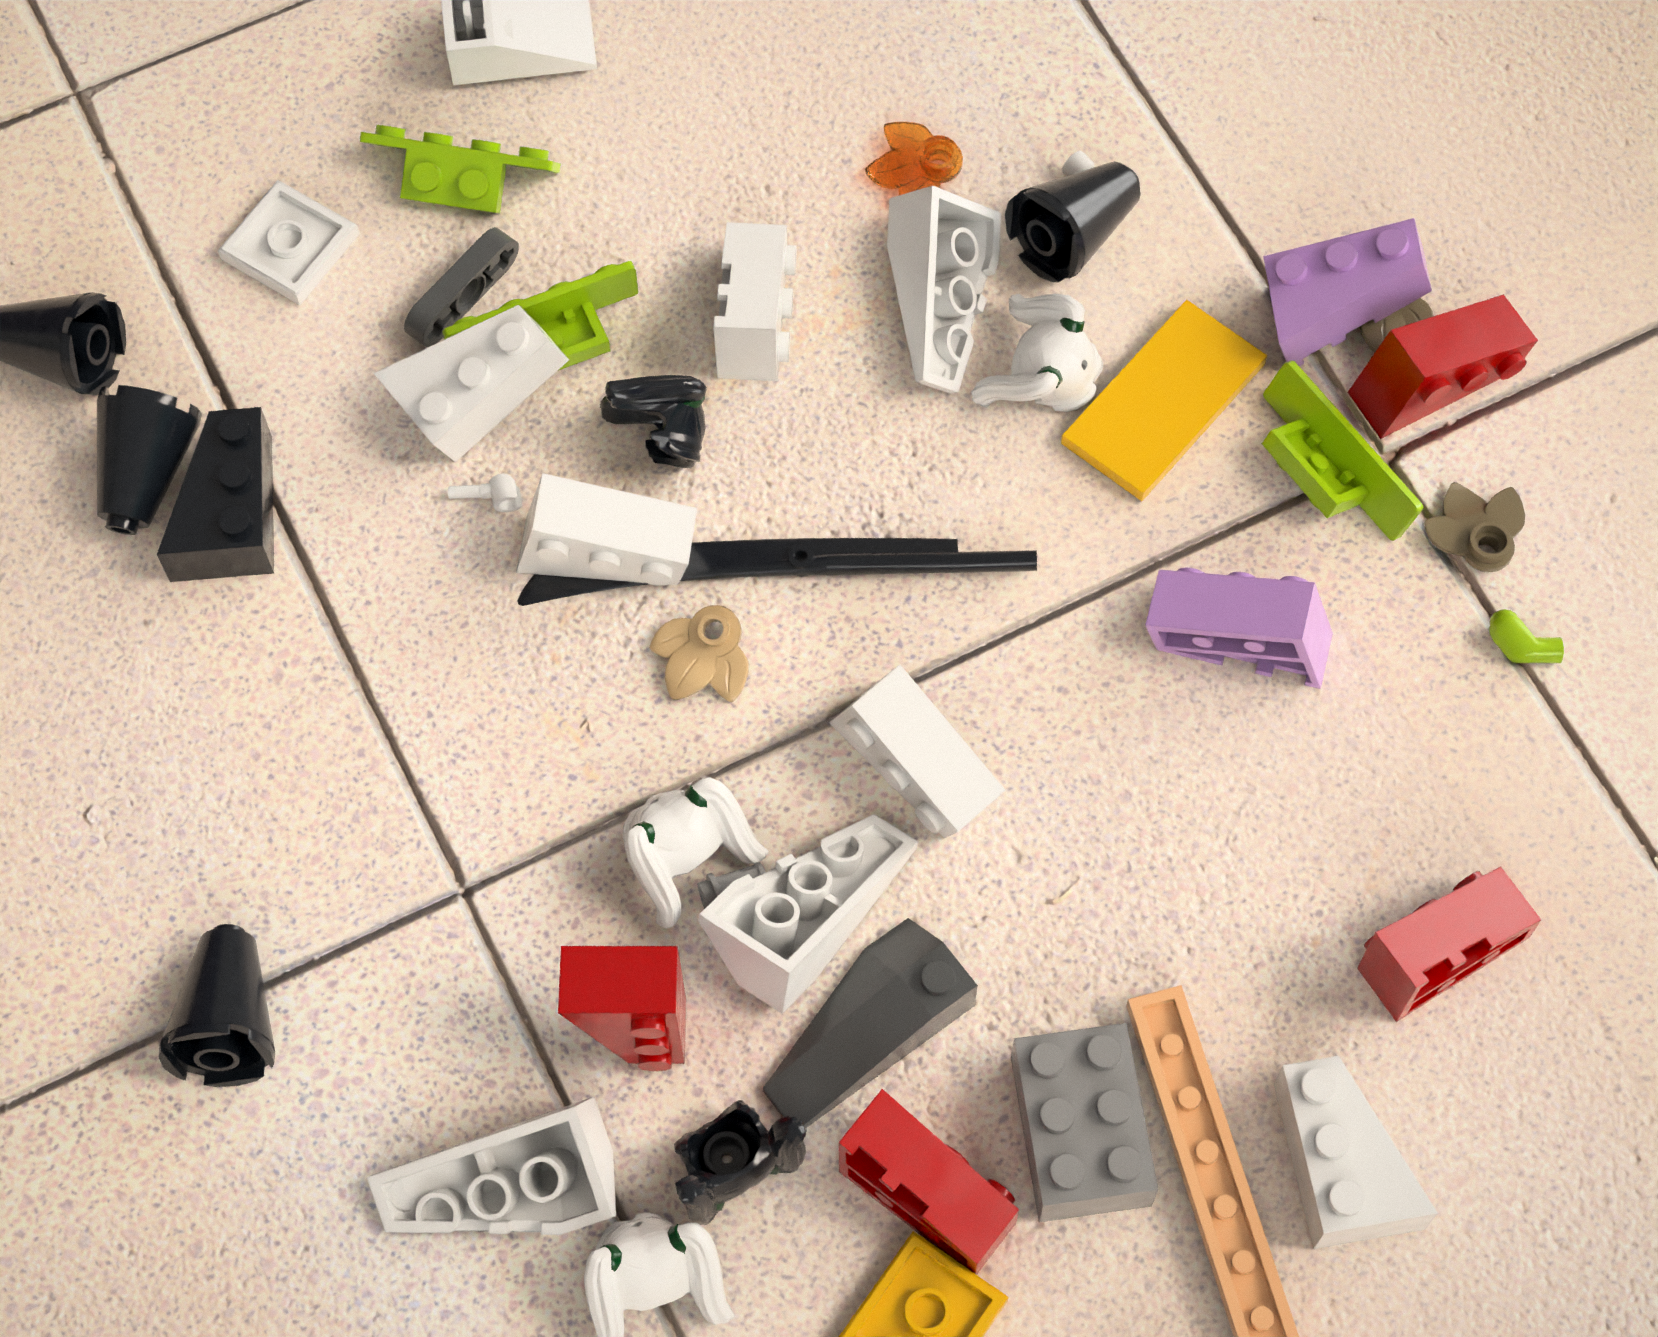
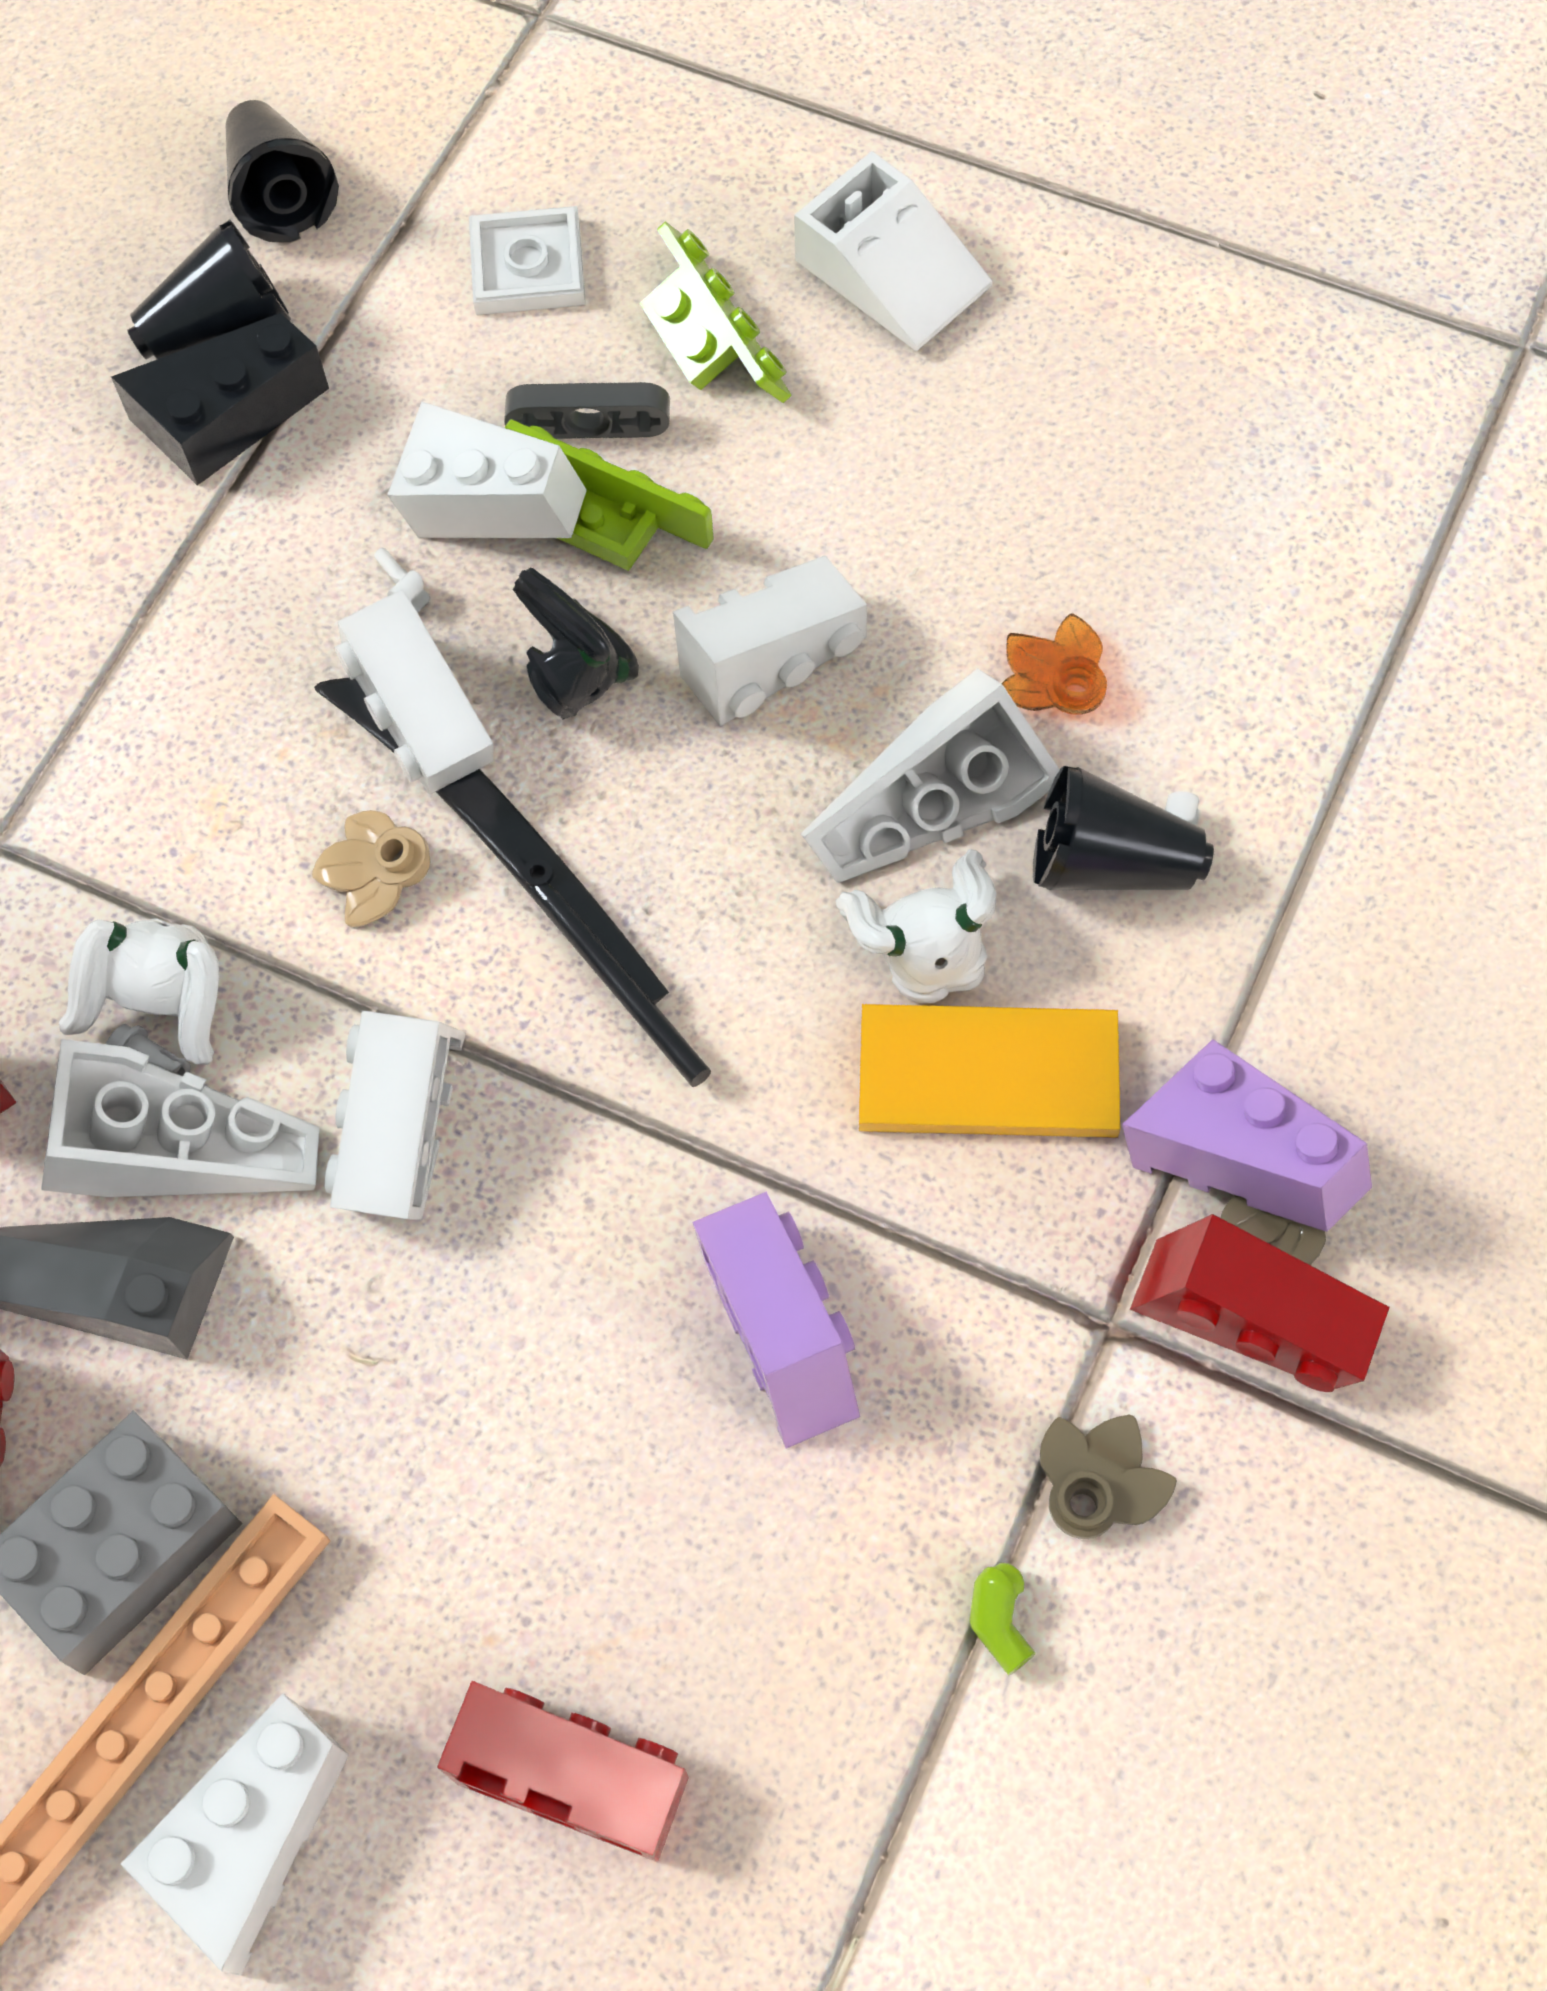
camera: 55 degrees right, 0 degrees up
lime bracket [1261,361,1423,541] -> none

